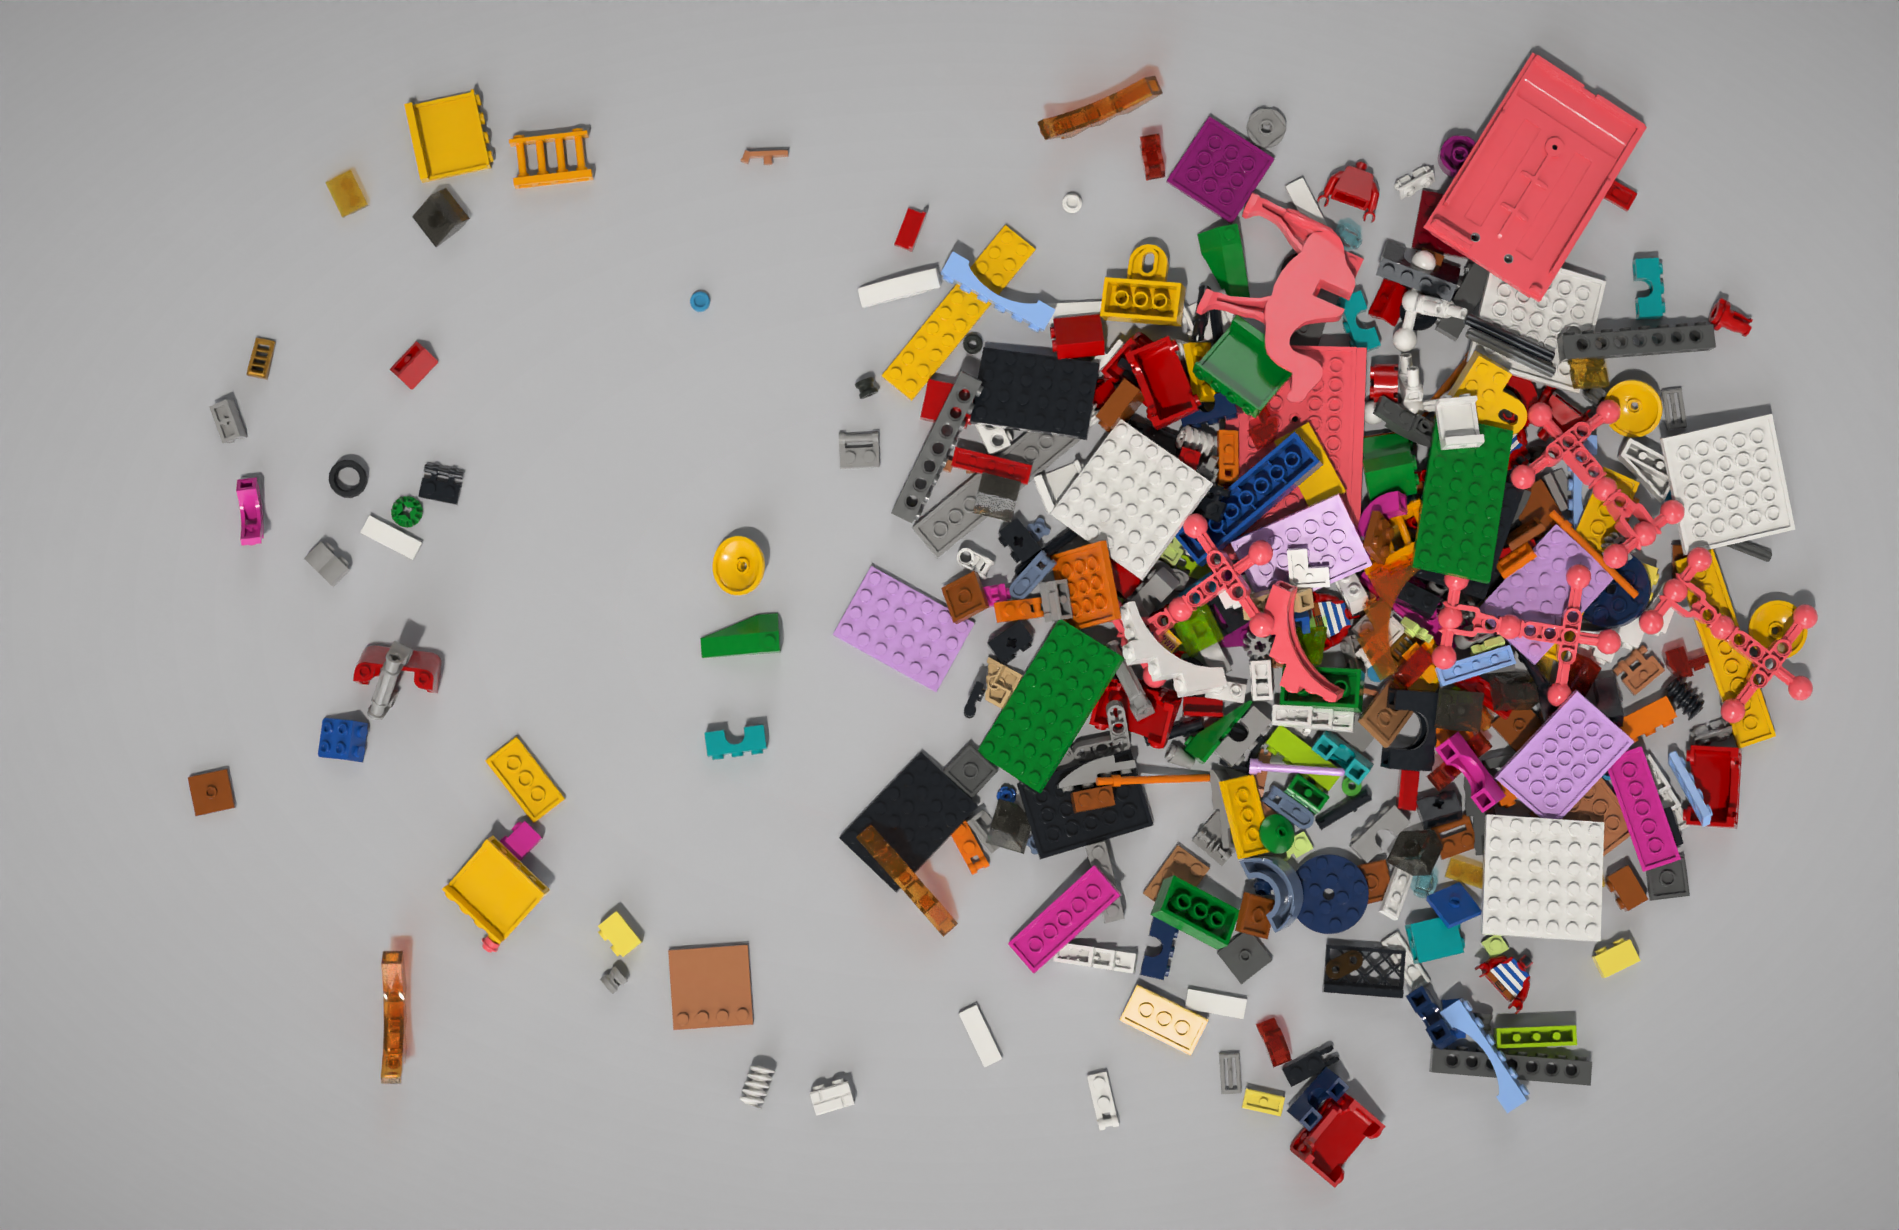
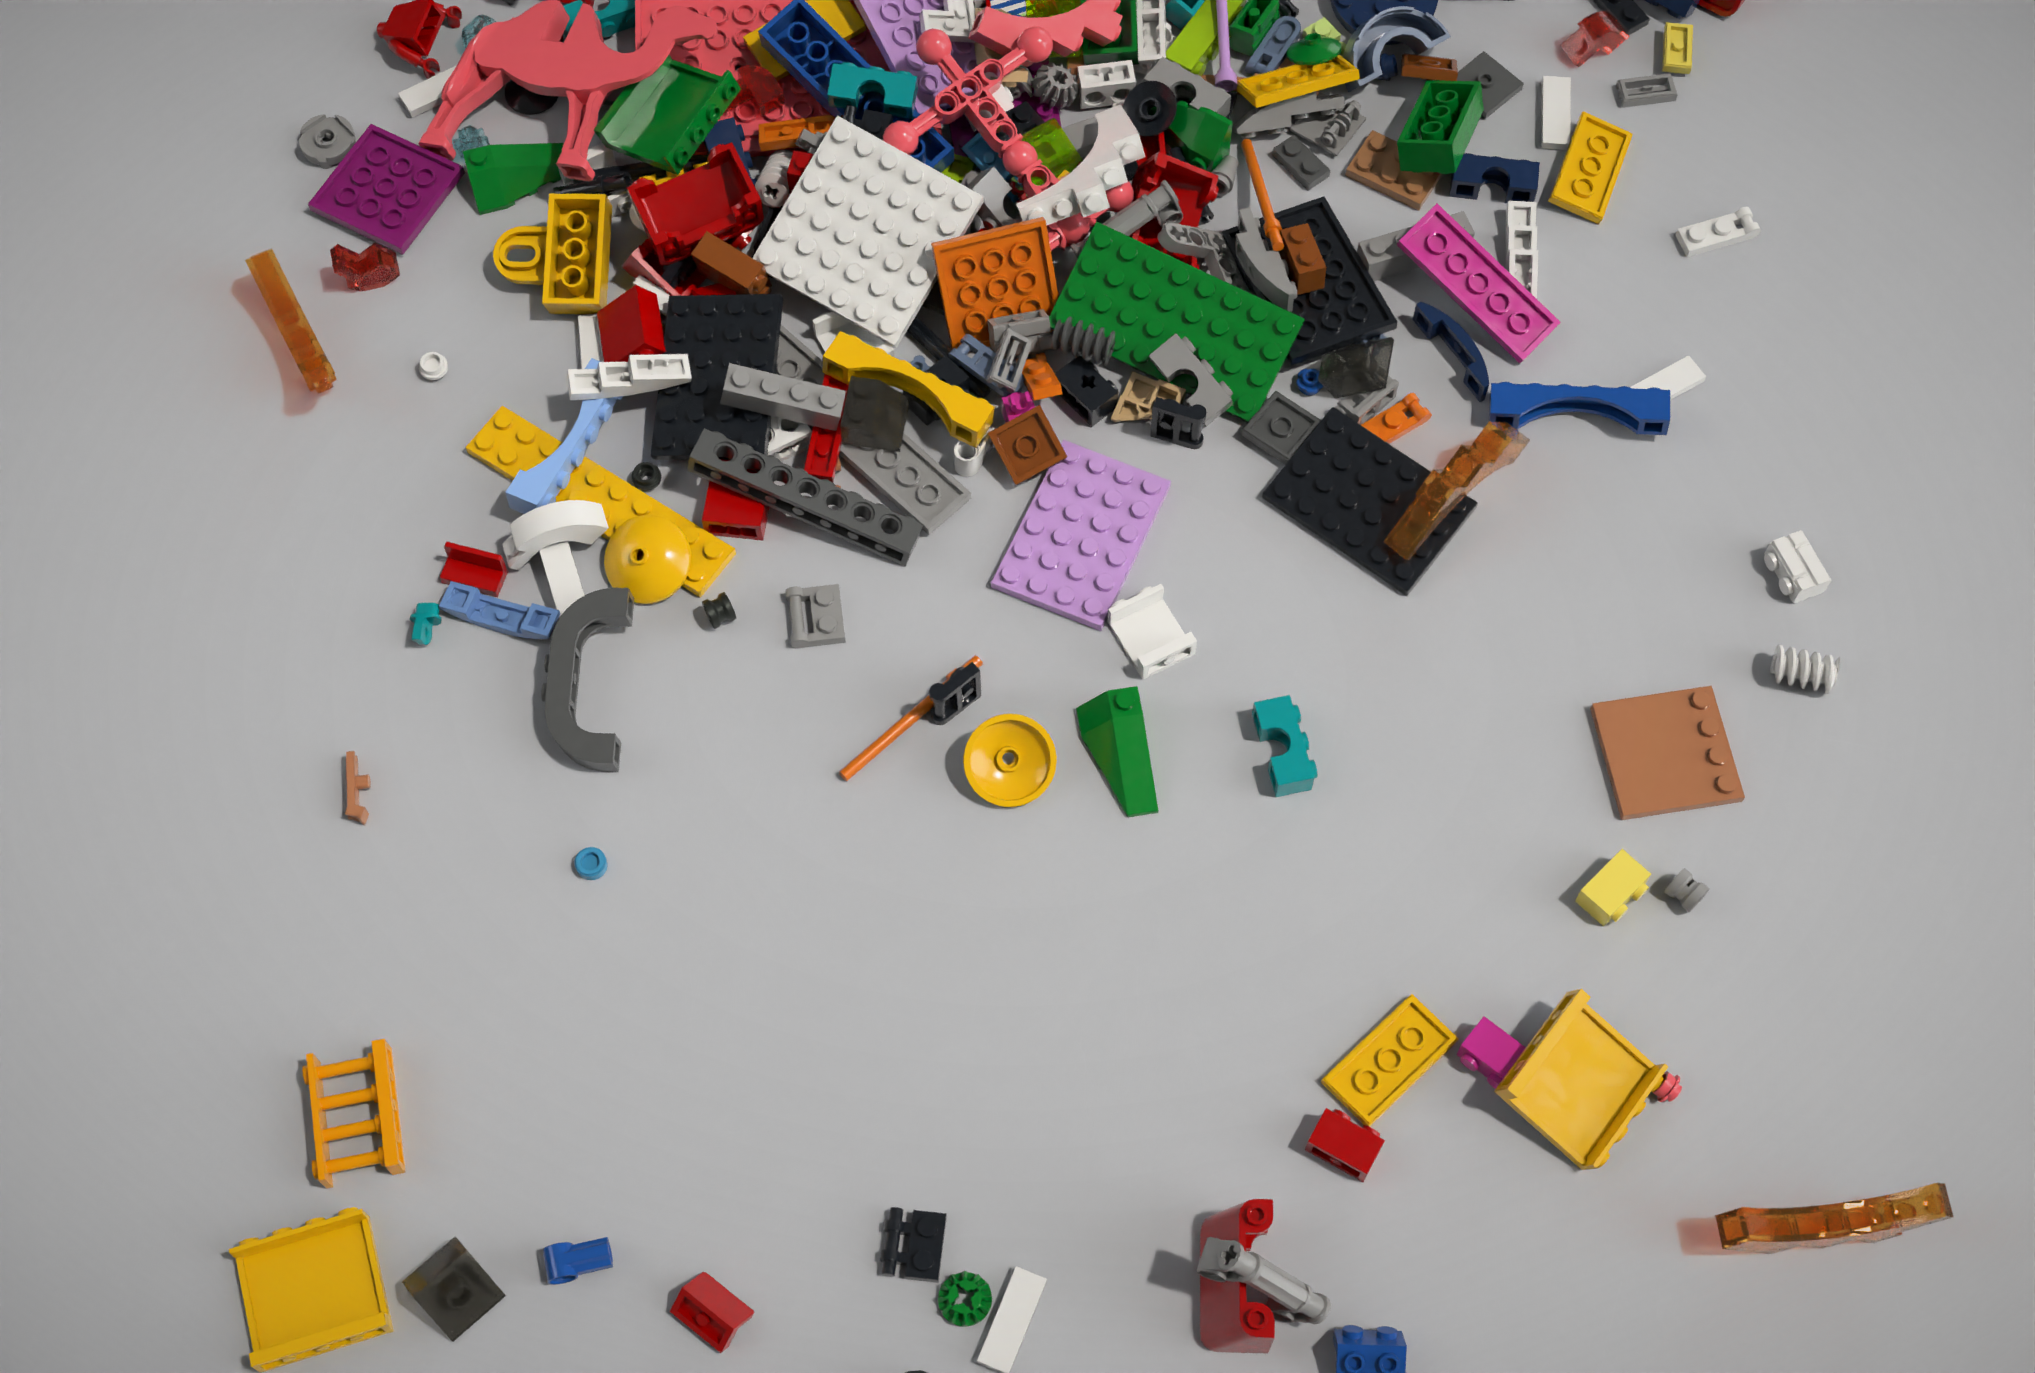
camera: 90 degrees left, 20 degrees down
none -> teal piece [409,603,442,645]
none -> medium blue slope [439,581,561,639]
none -> clear light blue gear [453,125,490,158]
none -> white arch [502,500,609,570]
none -> dark grey arch [541,588,634,772]
none -> blue piece [543,1237,613,1285]
none -> white slope [567,354,692,400]
none -> yellow dish [604,515,691,604]
none -> light grey brick [720,363,846,431]
none -> yellow arch [822,331,995,448]
none -> teal arch [827,62,918,119]
none -> orange bar [839,655,983,781]
none -> black plate [929,662,981,725]
none -> light grey tile [986,328,1033,394]
none -> dark grey piece [1051,316,1115,366]
none -> white panel [1107,584,1197,680]
none -> black dish [1123,81,1177,137]
none -> light grey arch [1149,333,1233,427]
none -> dark grey plate [1272,135,1330,191]
none -> red brick [1305,1108,1385,1182]
none -> dark blue slope [1412,301,1489,402]
none -> blue arch [1488,382,1670,435]

